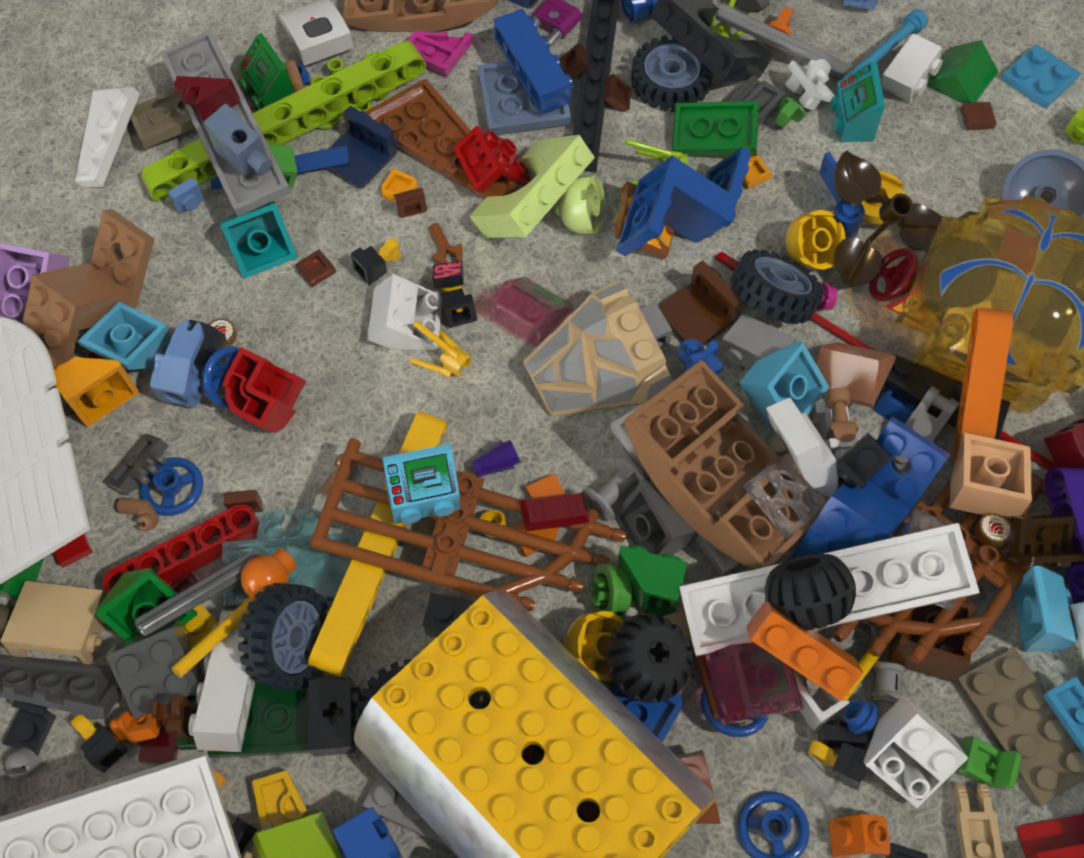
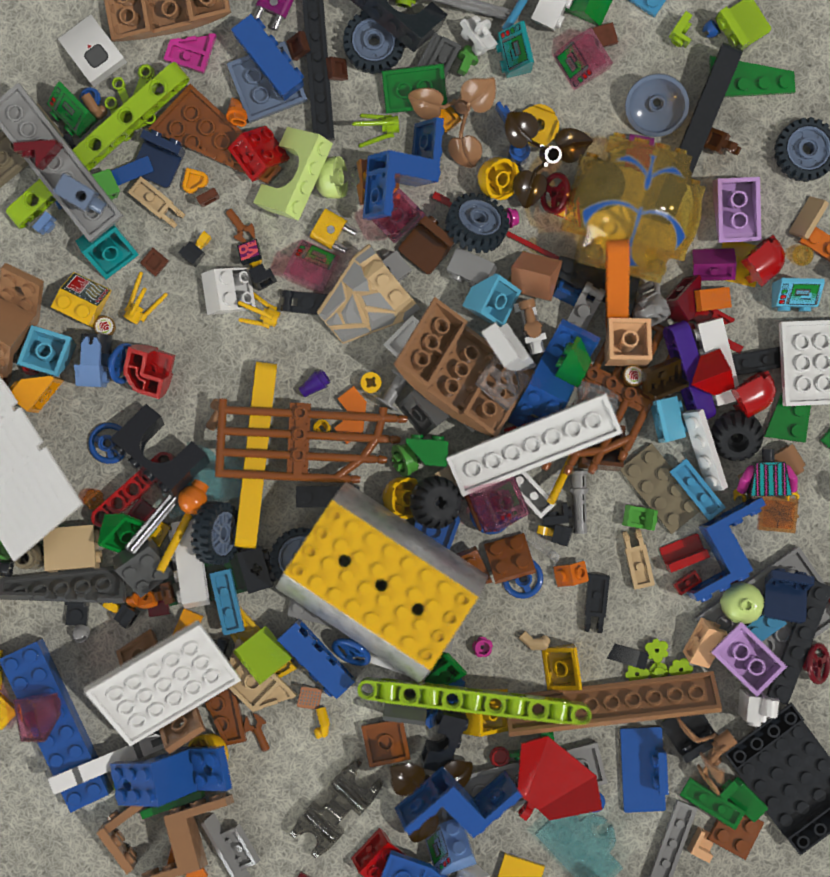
camera: 15 degrees left, 25 degrees up
dark grey hinge [105,433,169,495] -> none
medium nougat arm [117,497,159,532] -> none
copper tile [224,490,263,513] -> none
medium azure slope [382,444,460,524] -> none
dark red tile [519,493,590,532] -> none
blue hips [678,339,724,375] -> none
orange brick [746,600,863,701] -> none
black wheel [765,554,856,630] -> none
black bracket [838,432,892,489] -> none
blue plate [843,698,878,734] -> none
white slope [863,695,968,808] -> none
none -> slope [51,272,112,328]
none -> clear orange plate [83,489,104,510]
none -> black arch [110,404,210,498]
none -> yellow plant [123,272,168,325]
none -> tan hinge [128,176,185,228]
none -> dark azure plate [210,569,245,636]
none -> orange piece [226,98,248,127]
none -> black plate [280,290,328,315]
none -> yellow piece [309,208,358,254]
none -> yellow wheel [360,372,382,393]
none -> clear pink slope [372,188,426,244]
none -> medium nougat plant [408,77,496,168]
none -> dark orange plate [484,533,536,584]
none -> clear pink slope [553,27,613,90]
none -> green slope [555,336,591,388]
none -> light grey piece [632,280,671,326]

